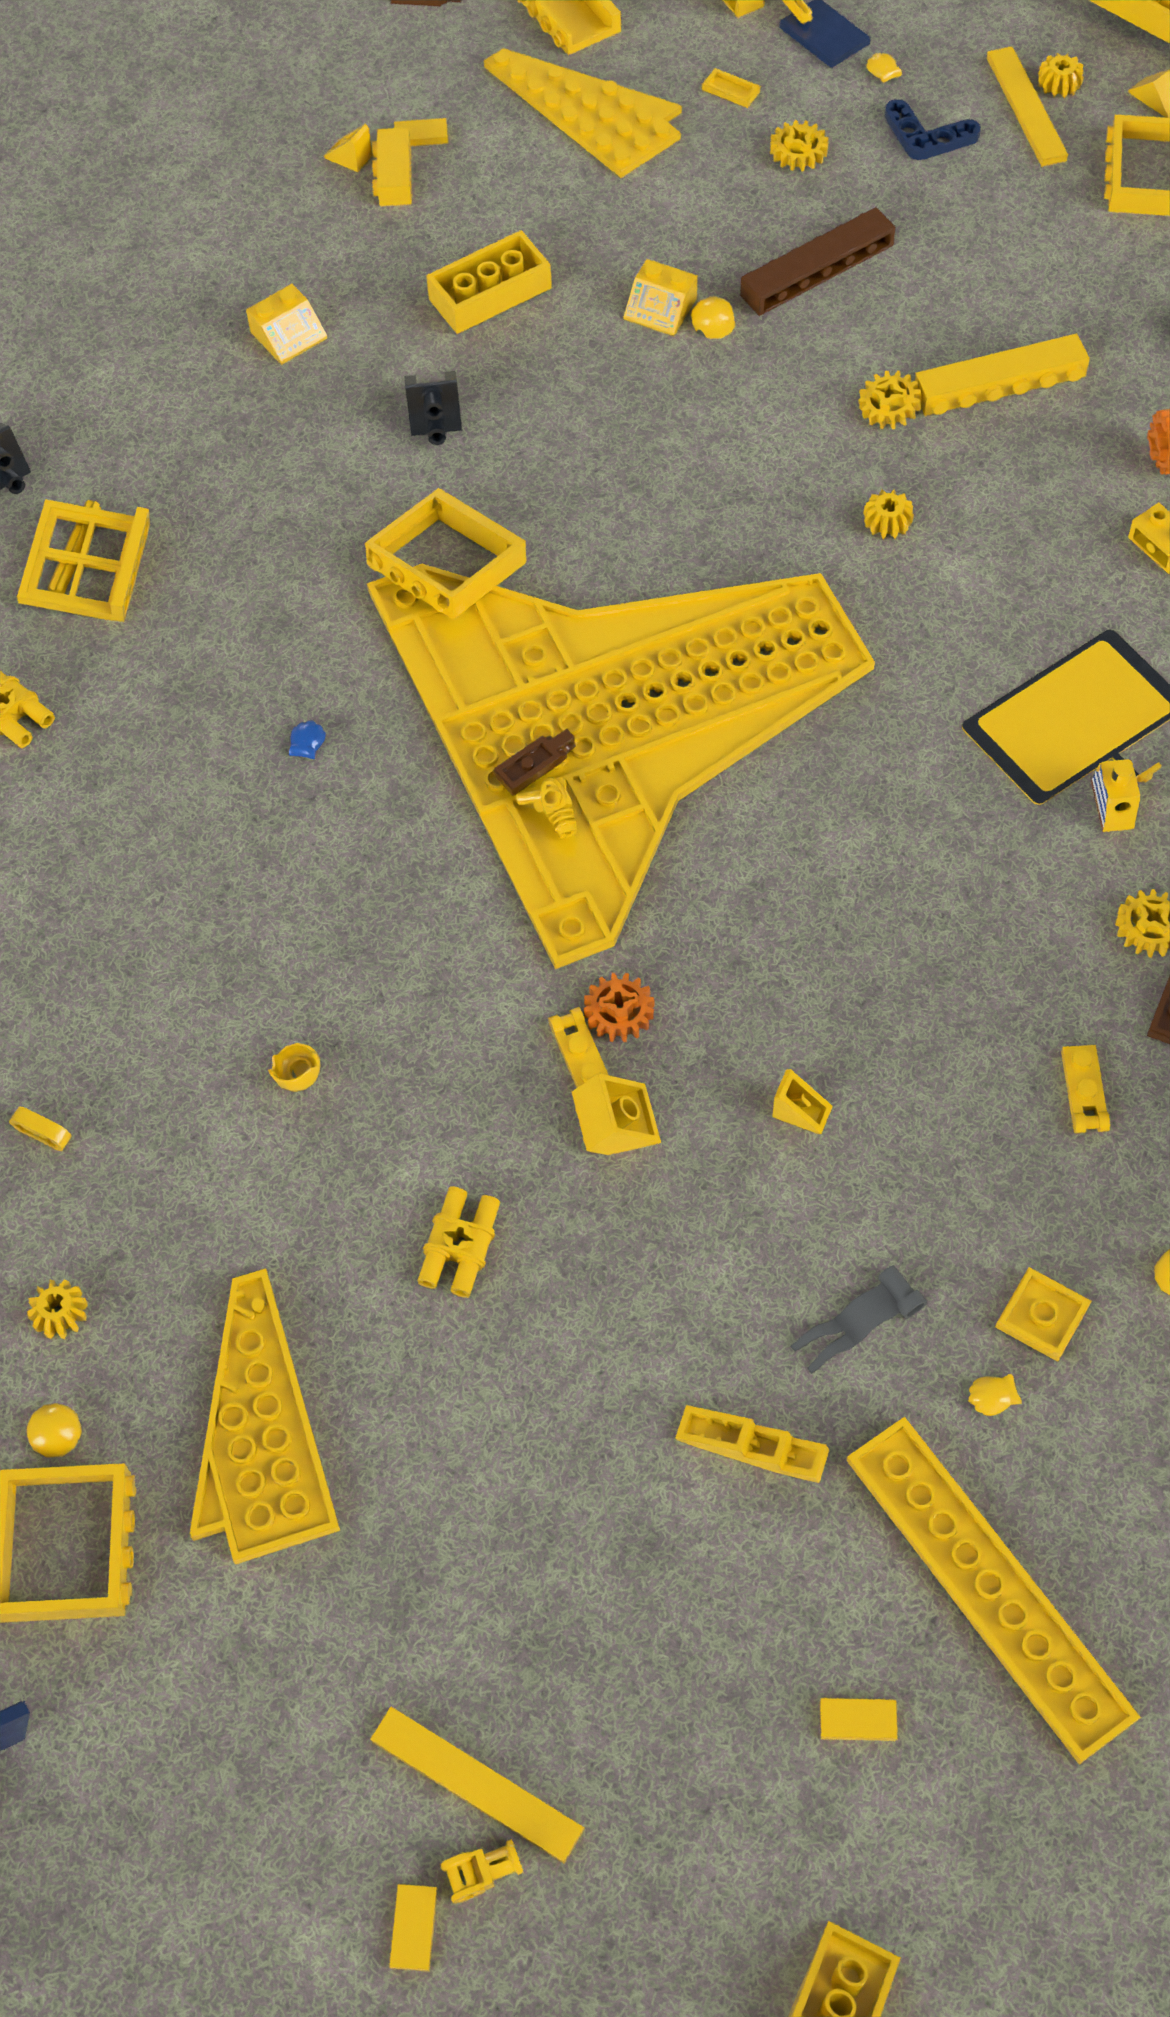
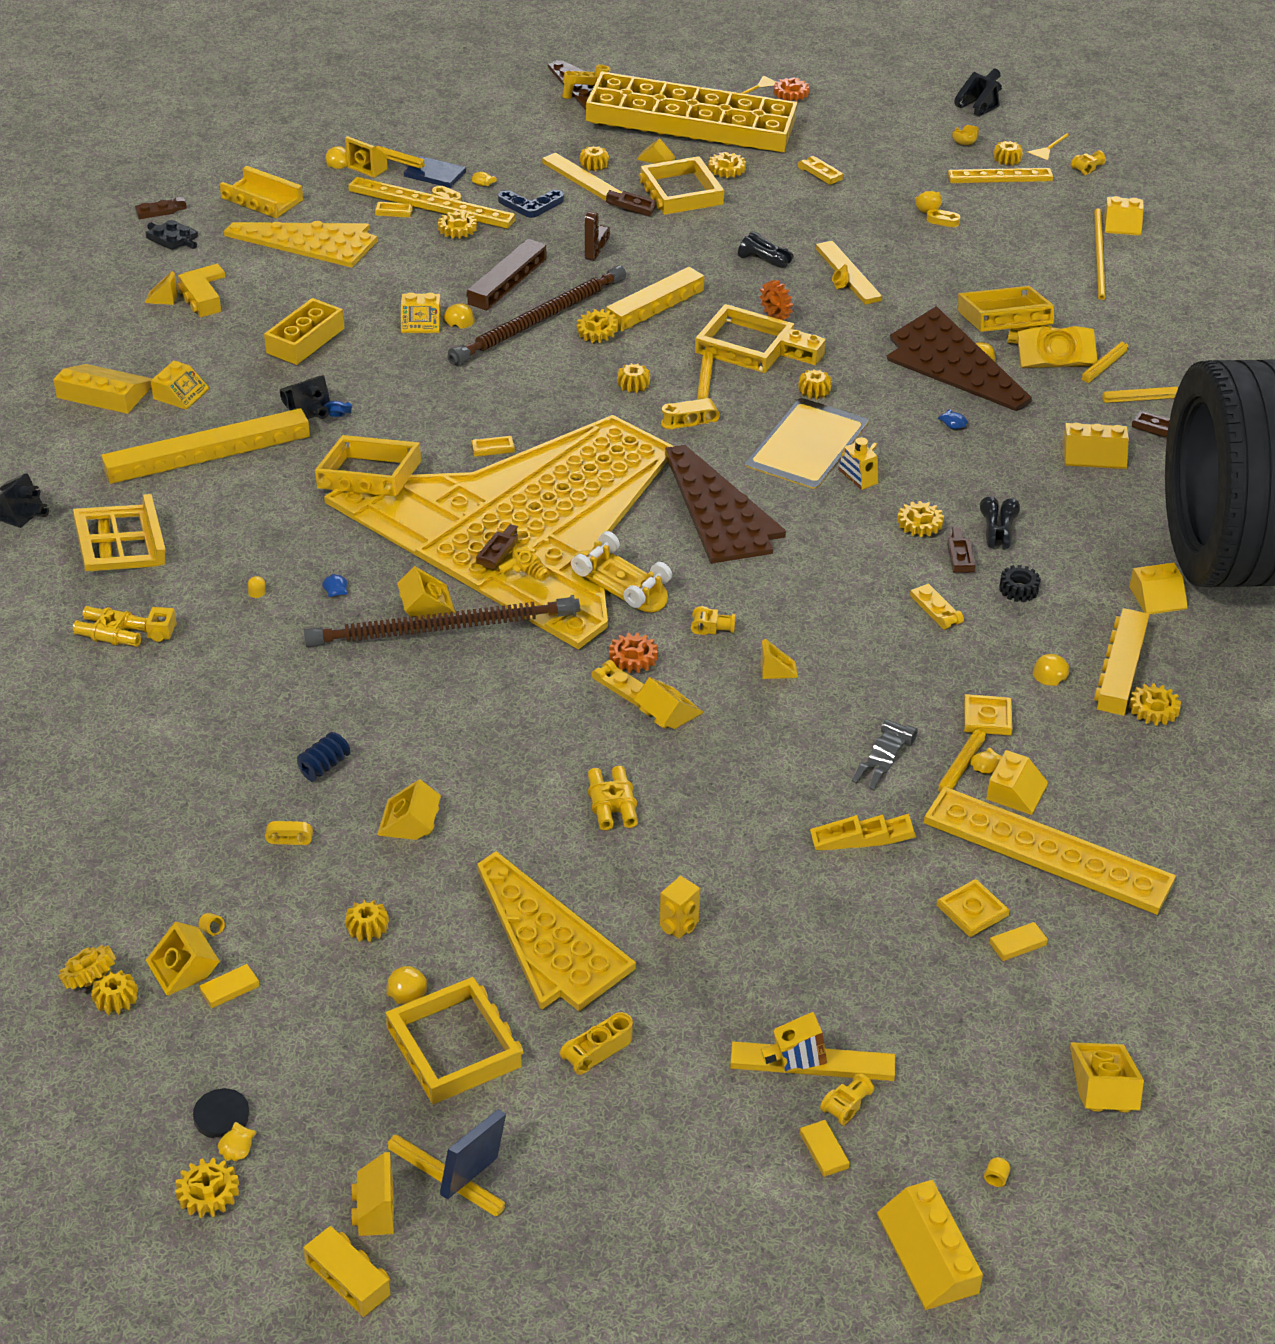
camera: 30 degrees left, 20 degrees down
yellow hair [268,1043,321,1092] -> none
none -> yellow slope [53,364,153,414]
none -> yellow brick [101,408,310,484]
none -> yellow brick [145,607,177,642]
none -> black plate [146,220,198,250]
none -> yellow piece [248,576,266,598]
none -> dark blue piece [297,732,351,782]
none -> reddish brown hose [304,595,580,647]
none -> blue animal [324,401,352,417]
none -> yellow plate [348,177,516,229]
none -> yellow slope [377,779,441,840]
none -> yellow slope [397,566,456,619]
none -> yellow beam [432,186,461,201]
none -> reddish brown hose [447,265,626,366]
none -> yellow tile [471,436,515,457]
none -> yellow piece [559,1012,633,1075]
none -> yellow piece [571,531,672,613]
none -> reddish brown beam [585,211,610,261]
none -> reddish brown hinge [606,190,656,217]
none -> yellow brick [659,875,700,939]
none -> yellow piece [661,398,720,429]
none -> reddish brown wing [665,445,786,564]
none -> yellow connector [691,606,736,635]
none -> yellow window [695,304,794,373]
none -> yellow axle [697,352,713,400]
none -> torso [761,1012,827,1072]
none -> yellow gear [798,369,832,400]
none -> yellow plate [936,879,1010,937]
none -> yellow axle [938,729,986,792]
none -> yellow slope [986,750,1048,815]

